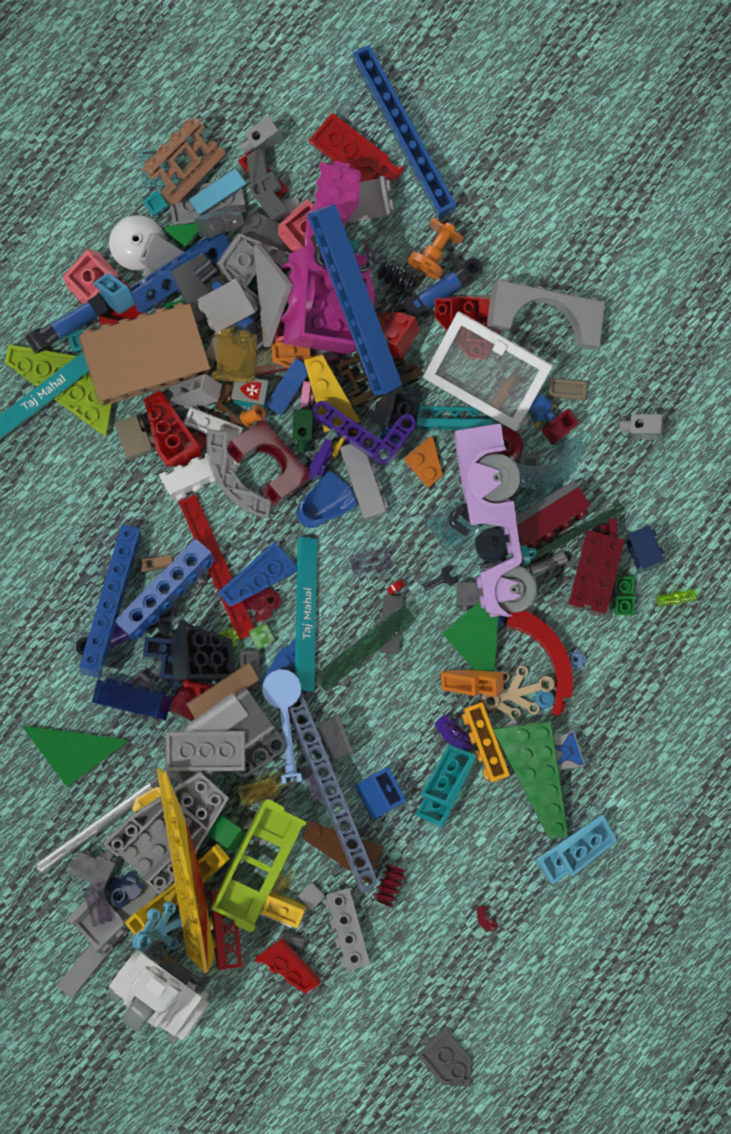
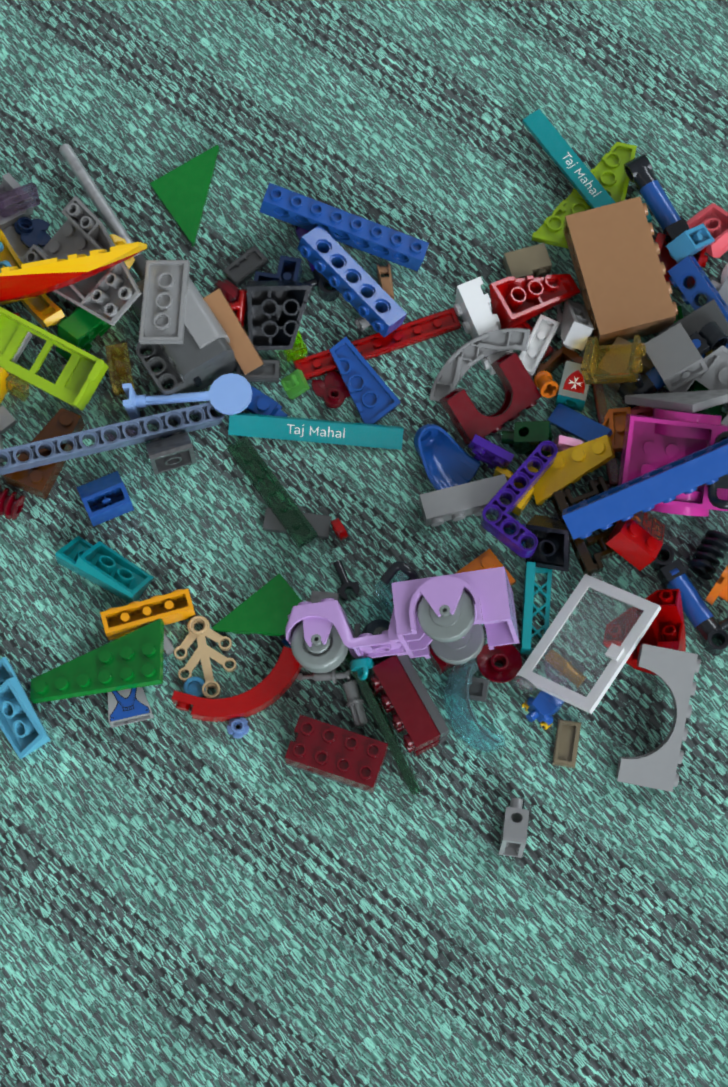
camera: 90 degrees right, 10 degrees down
flat silver hinge [68,848,117,889] -> none
clear blue brick [91,678,172,721] -> none
tile [349,549,390,575] -> none
dark purple plate [435,714,473,752] -> none
orange slope [441,670,504,697] -> none
dark red slope [541,408,580,445] -> none
dark red tile [598,519,617,538] -> none
green slope [614,576,635,615] -> none
dark blue brick [624,525,666,574] -> none
clear neon green pin [656,589,696,607] -> none

